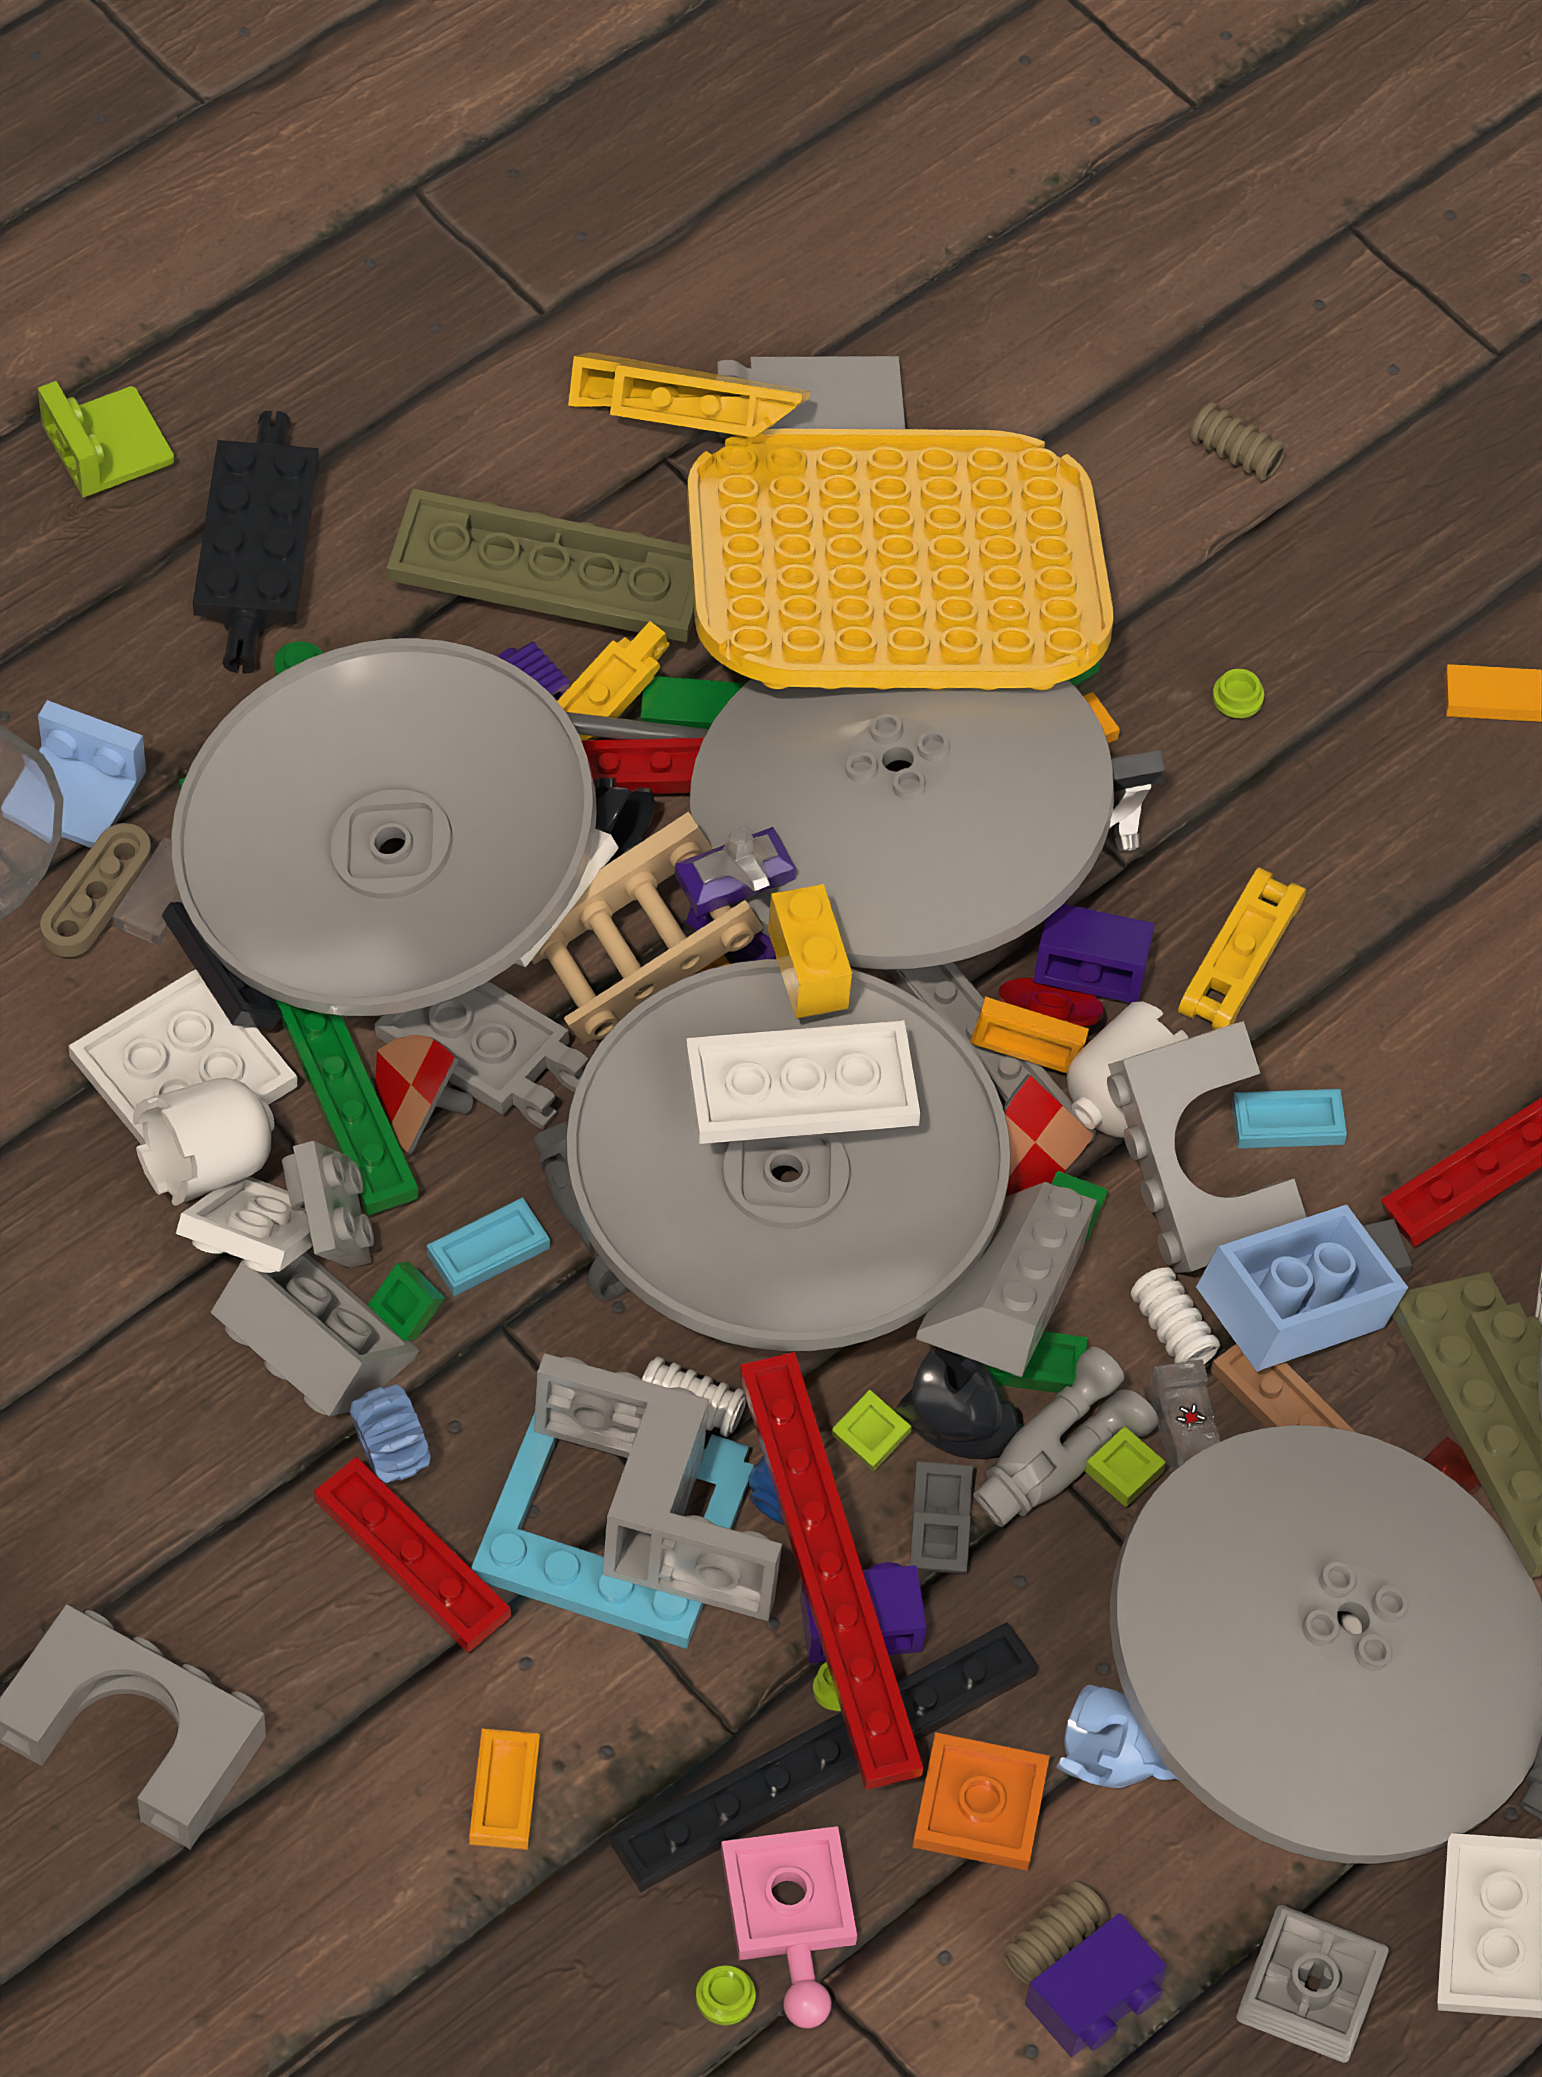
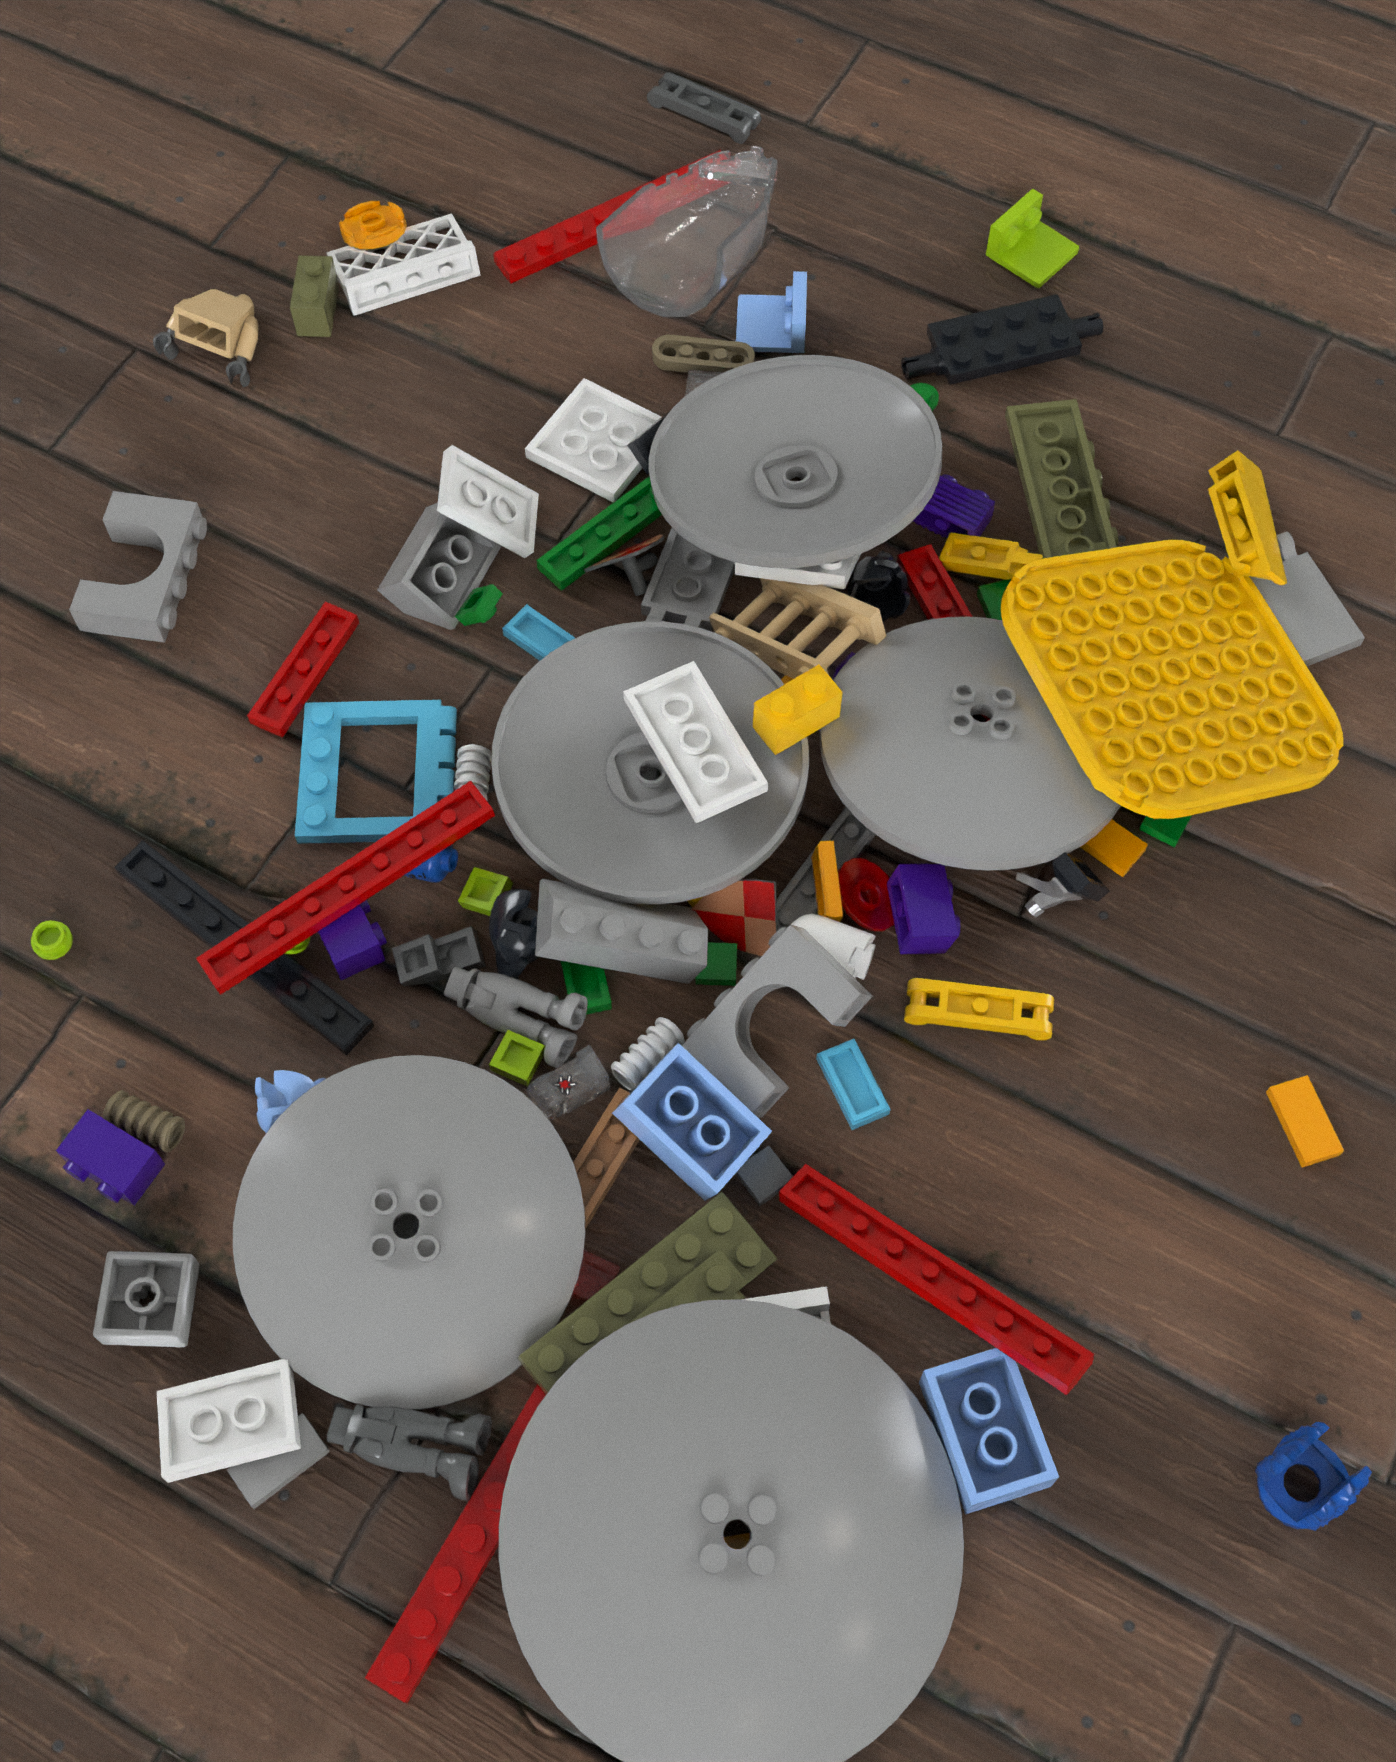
camera: 75 degrees right, 5 degrees up
white cylinder [133,1077,274,1206] -> none
light grey plate [282,1141,374,1268] -> none
medium blue gear [350,1384,431,1483] -> none
light orange tile [469,1728,540,1850] -> none
light grey bracket [534,1353,782,1621] -> none
dark grey bar [566,712,709,739] -> none
piece [675,827,796,917] -> none
bright pink plate [721,1826,857,2028] -> none
orange plate [913,1732,1050,1871] -> none
lime plate [1212,669,1264,718] -> none

